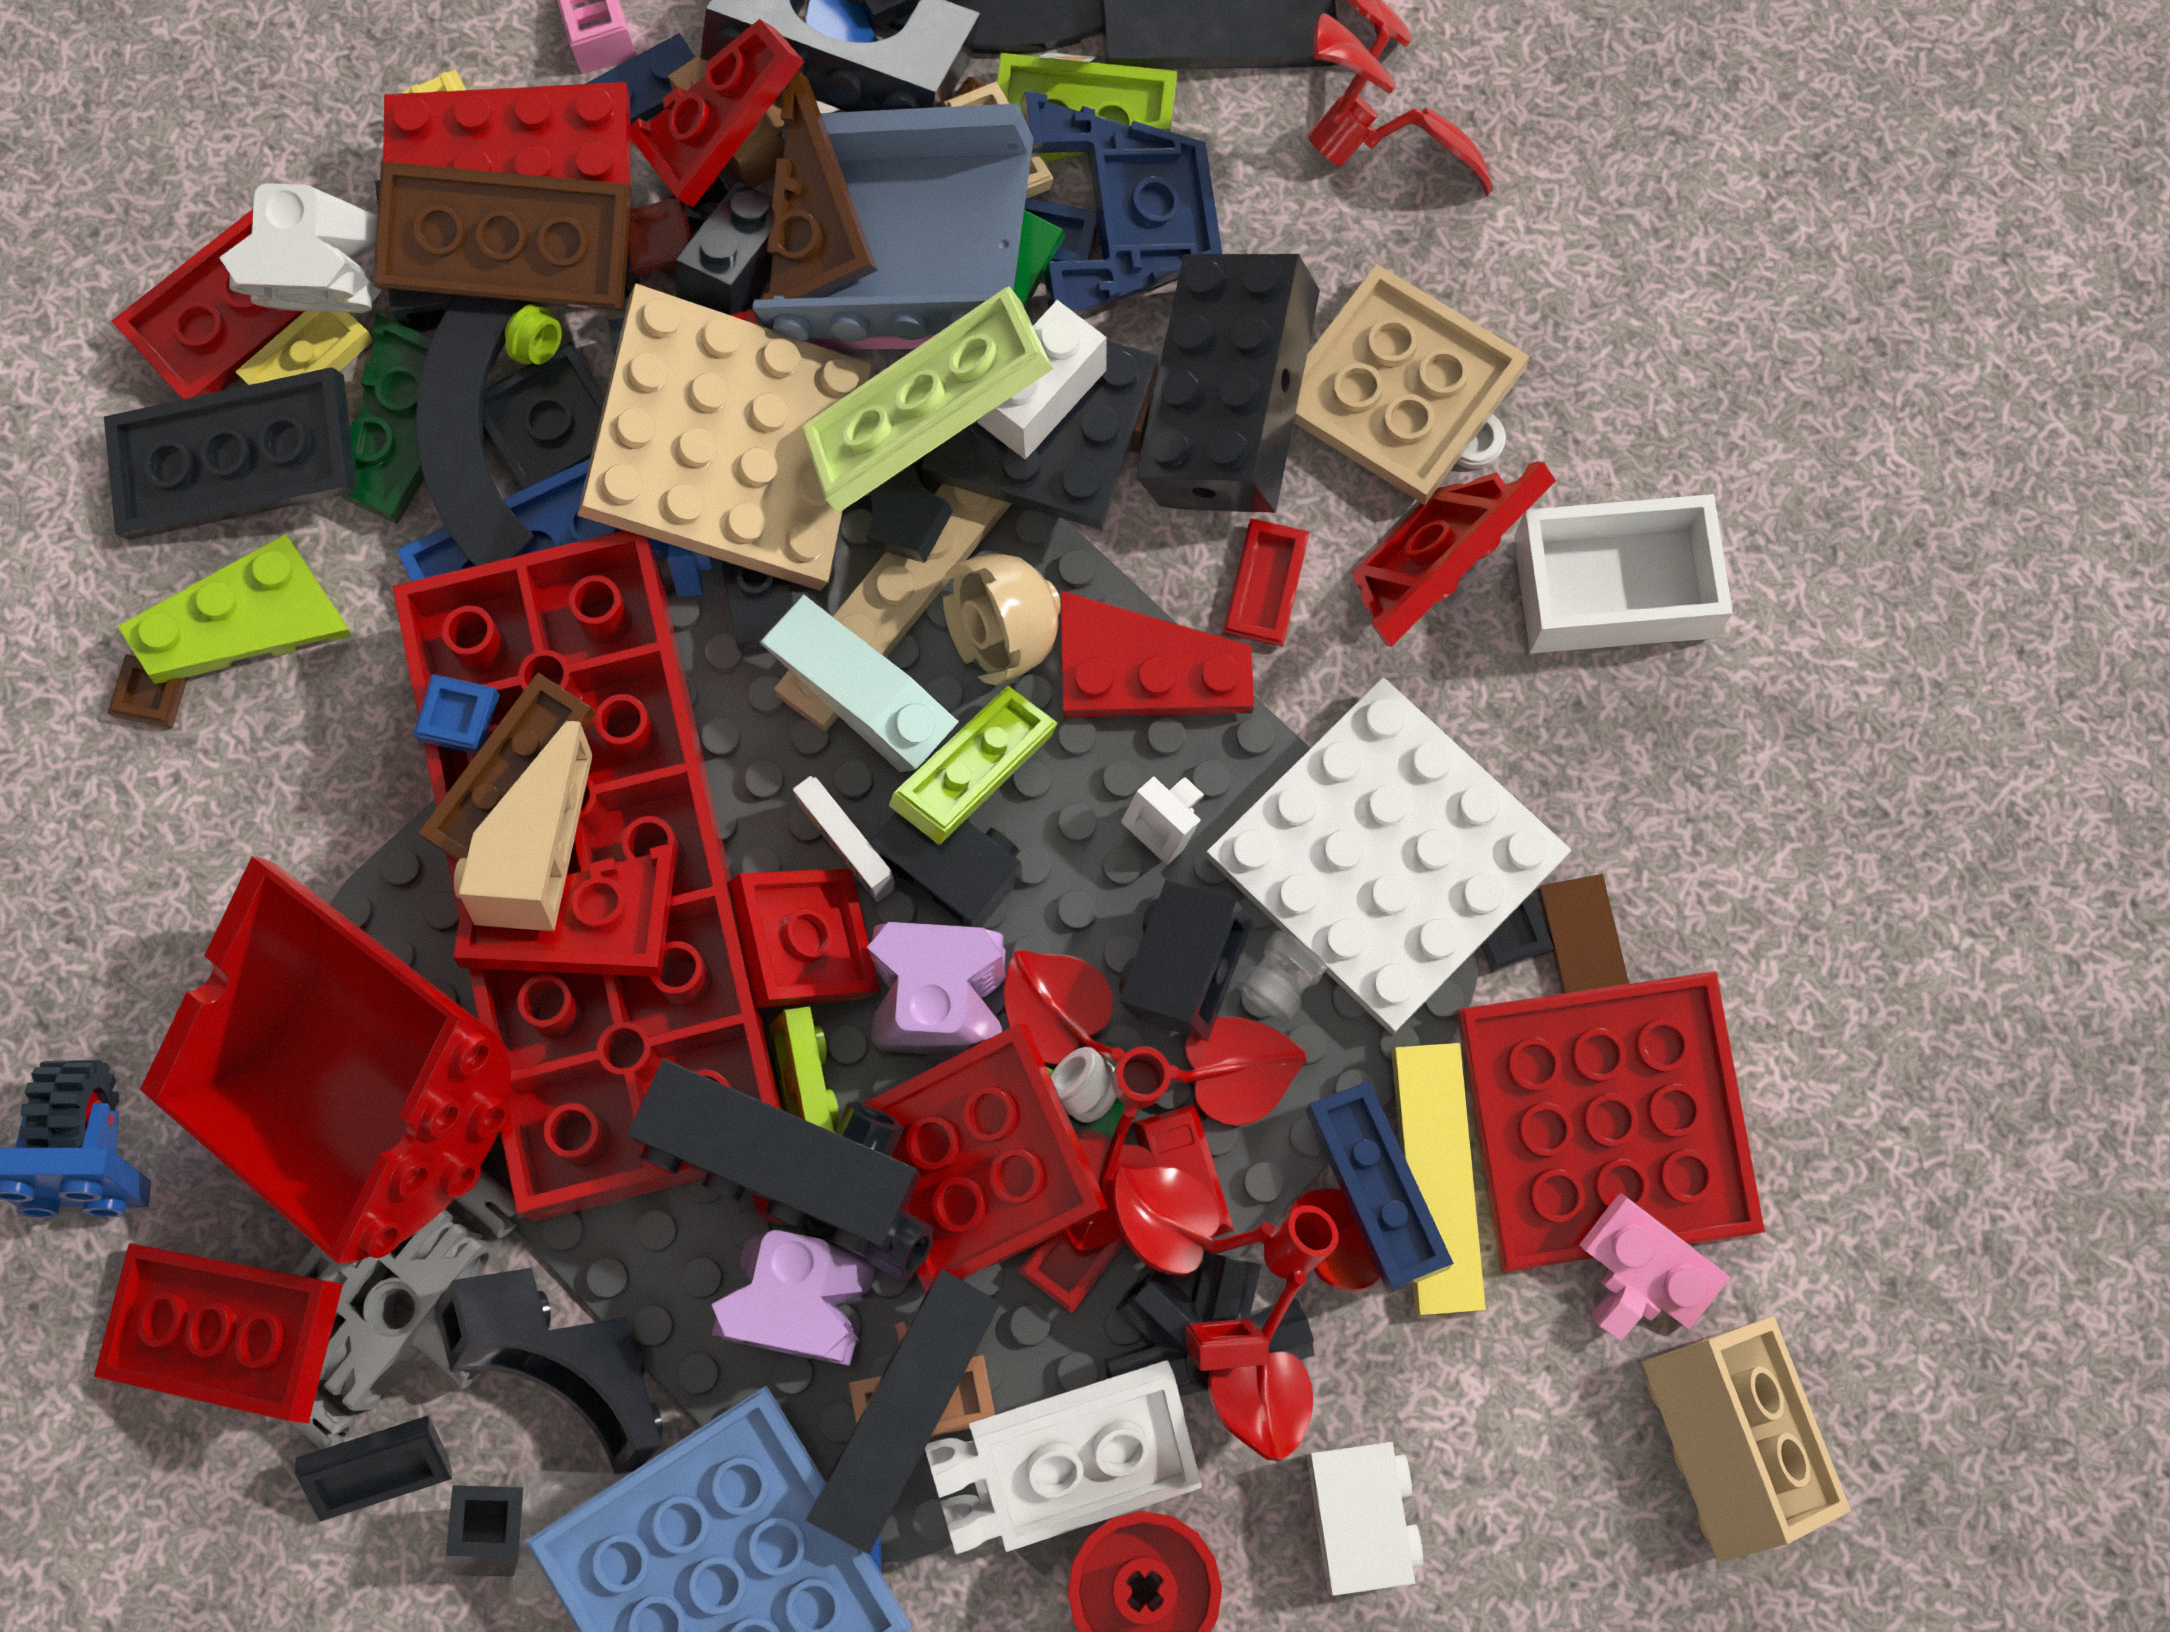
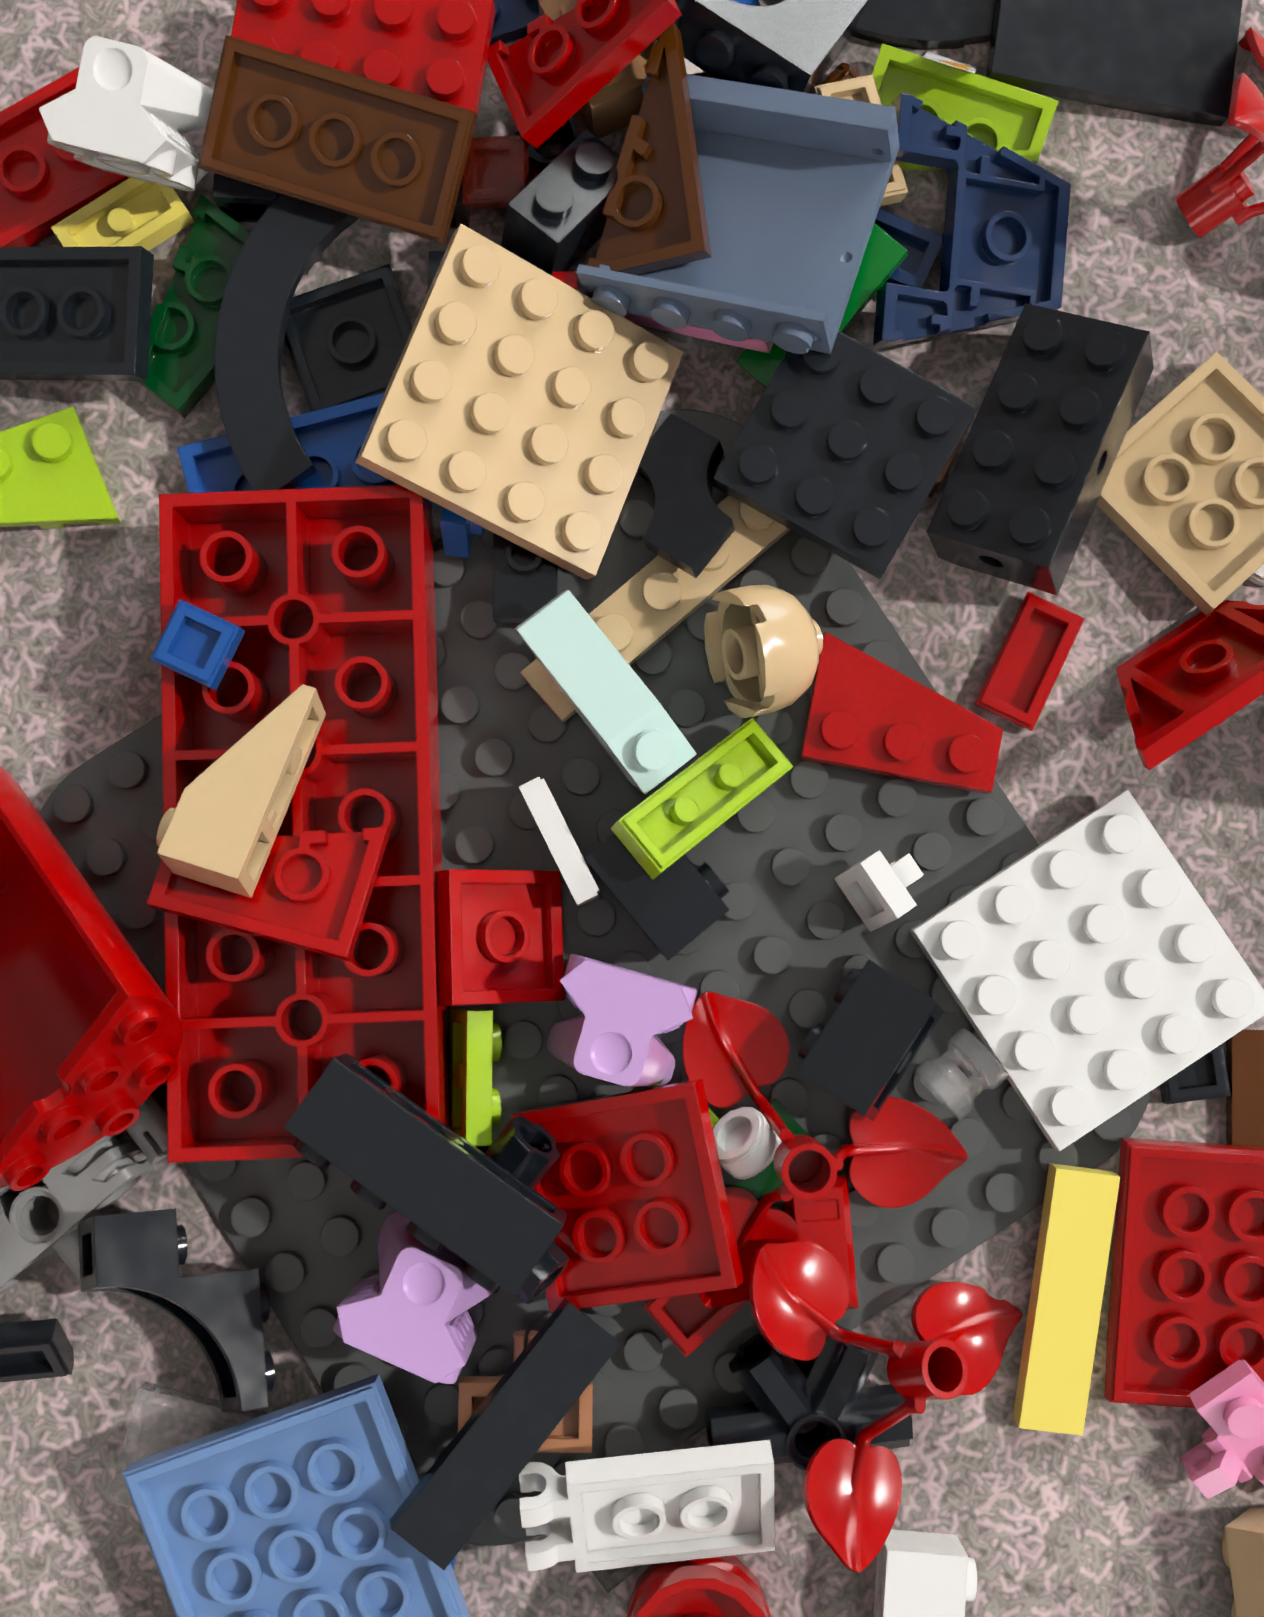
camera: 15 degrees right, 10 degrees up
reddish brown plate [418,673,596,861] -> none
black brick [444,1485,524,1577] -> none
lime plate [505,303,562,365] -> none
yellowish green tile [801,286,1053,513] -> none
white brick [977,300,1107,460] -> none
red tile [1185,1318,1269,1371] -> none
dark blue plate [1306,1081,1454,1294] -> none

